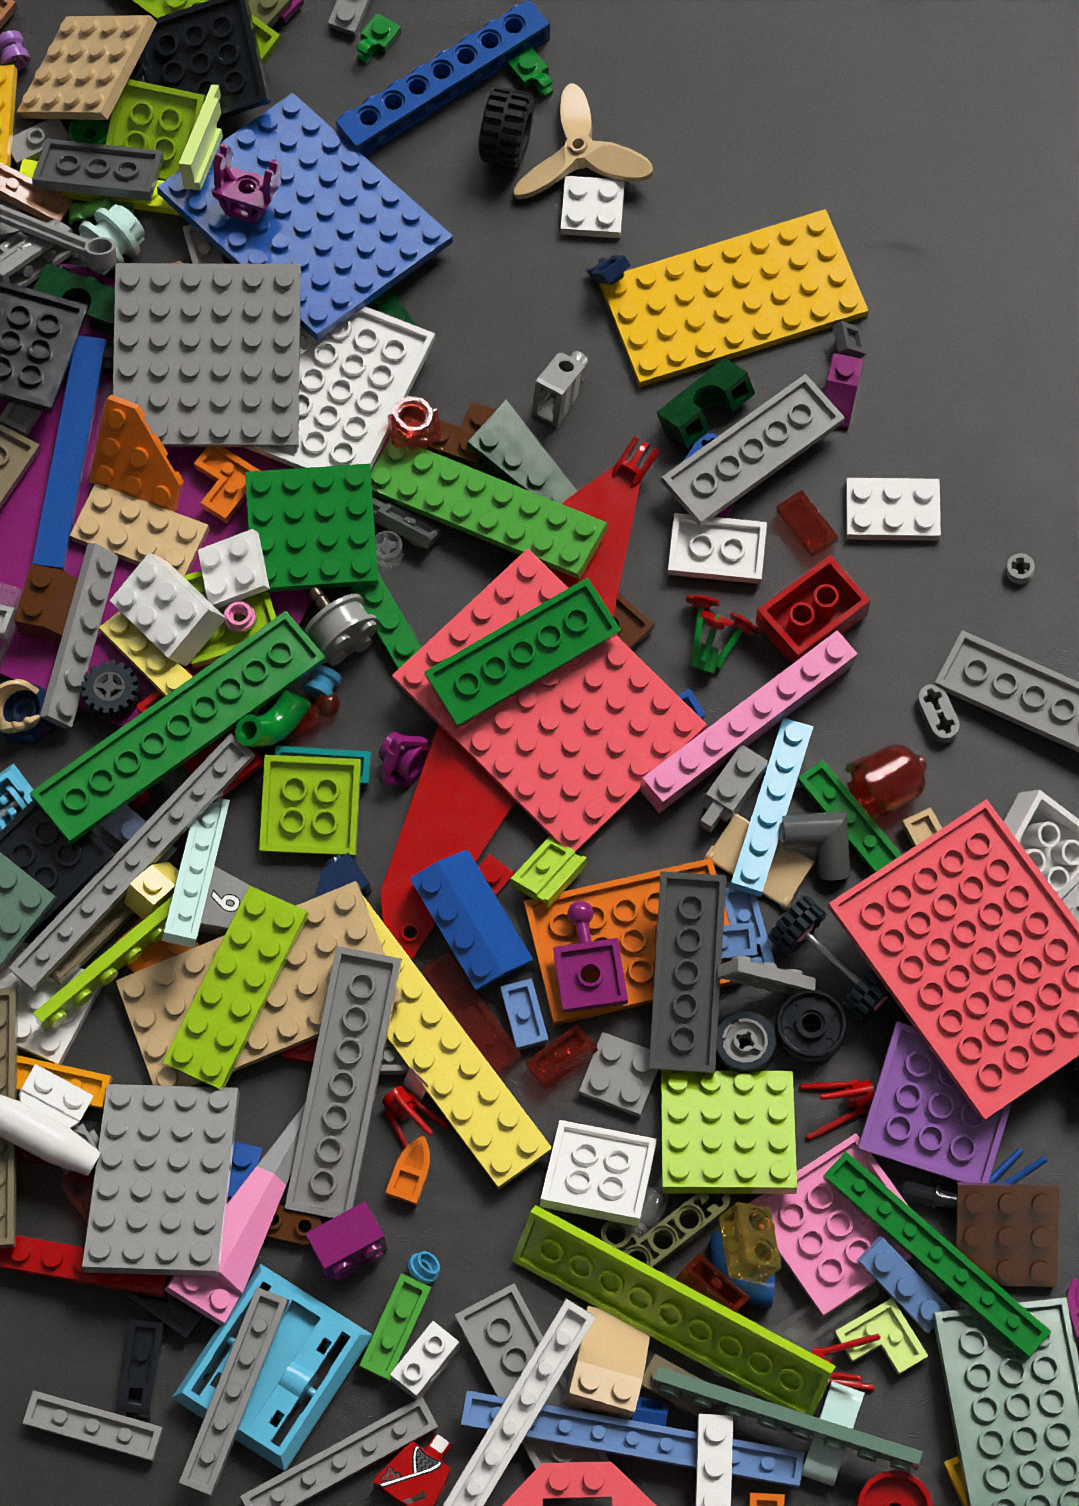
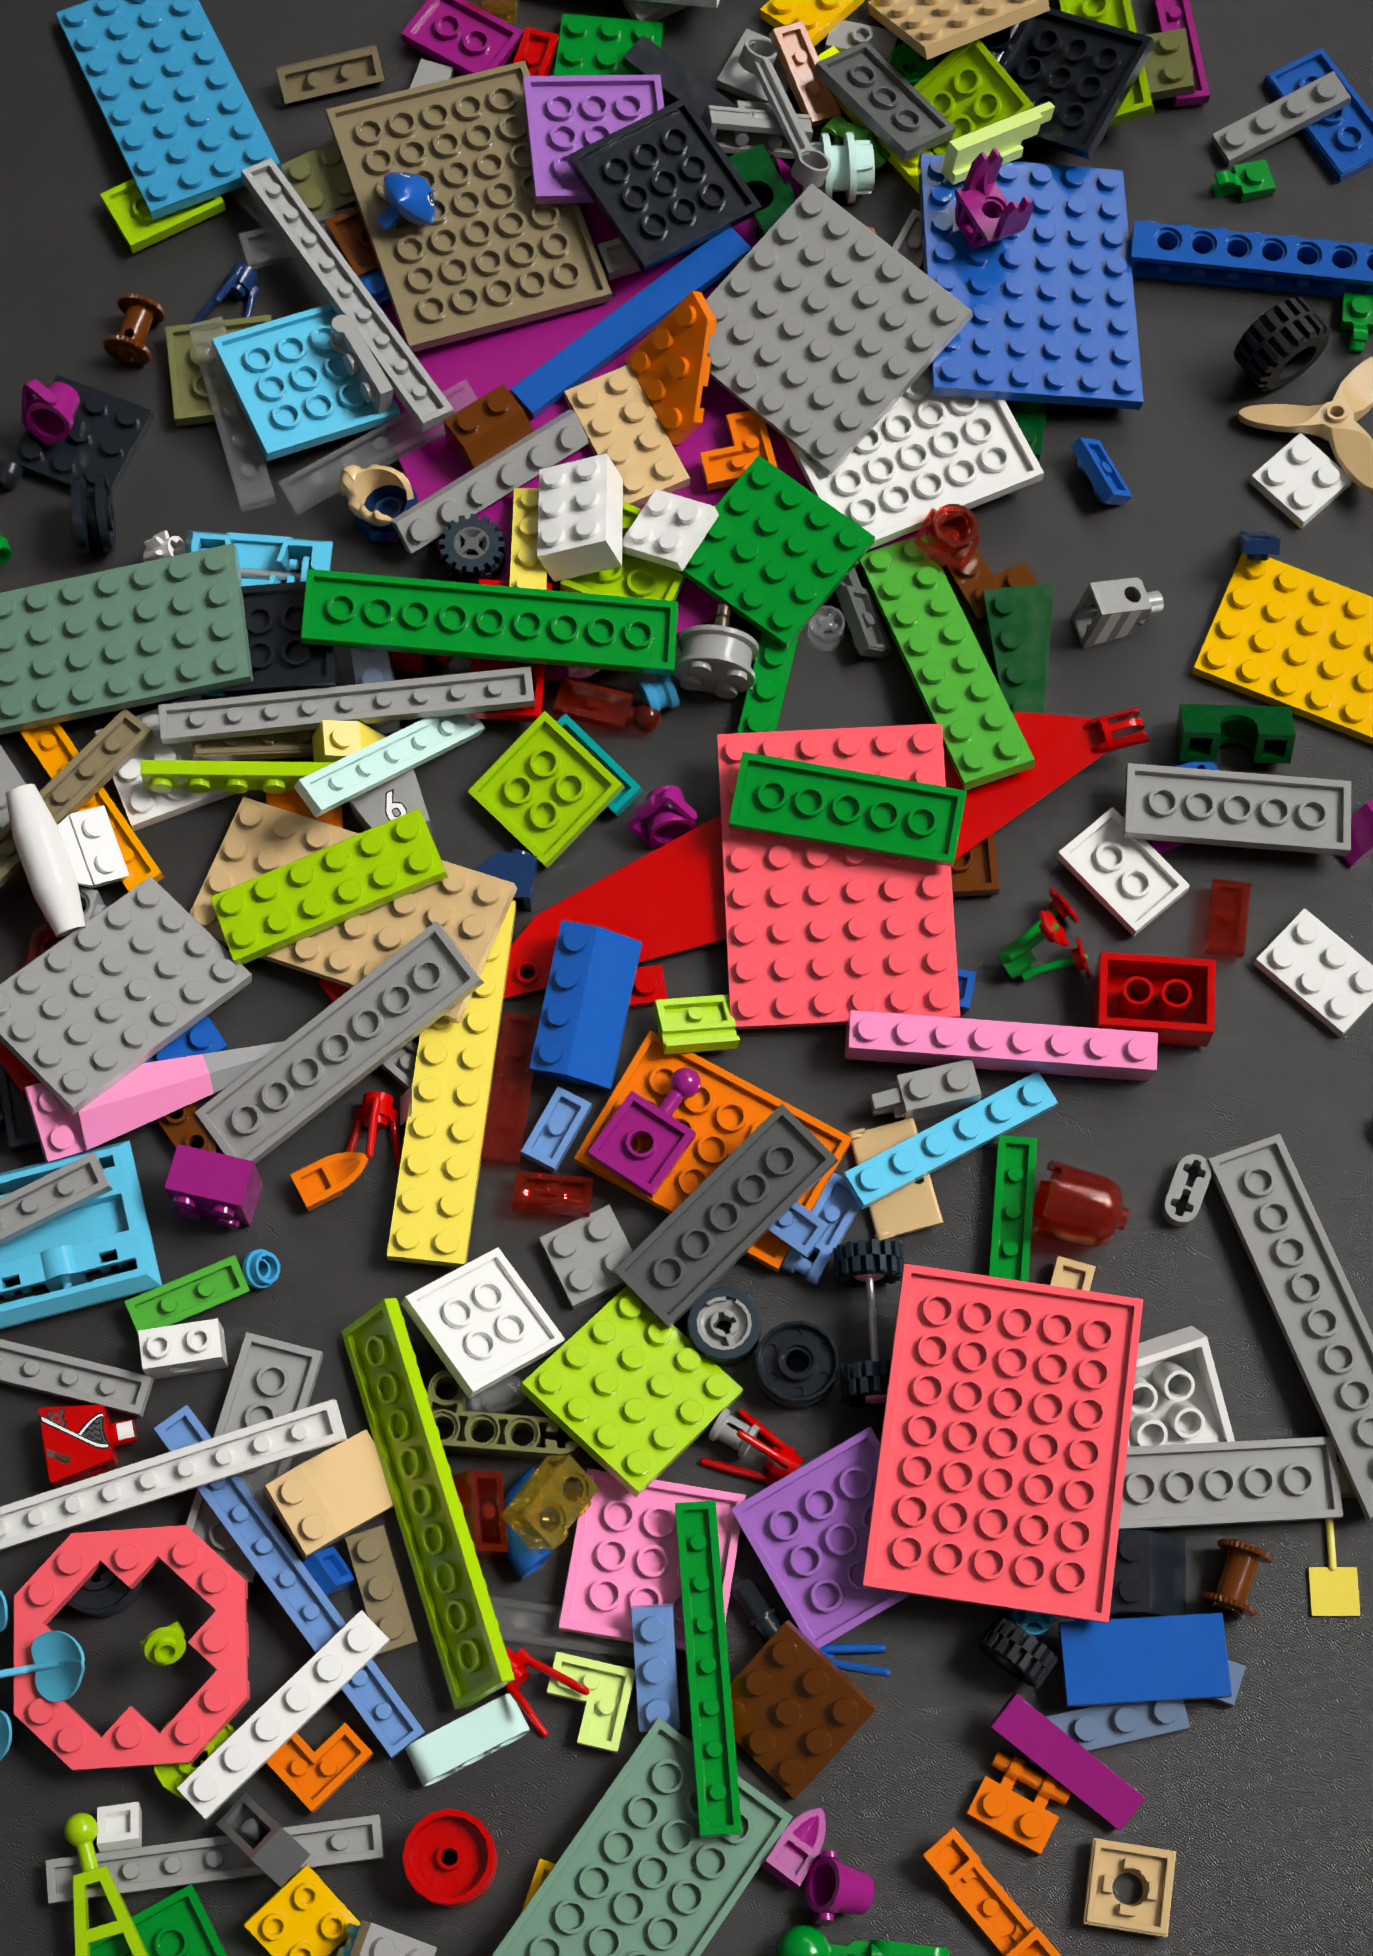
camera: 40 degrees right, 0 degrees up
bright pink plate [224,601,256,633] -> none
green cylinder [235,690,311,748] -> none
sand green plate [654,1367,923,1473] -> none
light grey plate [718,956,816,996] -> none
dark grey brick [782,811,850,880] -> none
none -> light grey bush [708,1408,760,1459]
none -> blue plate [1070,437,1133,505]

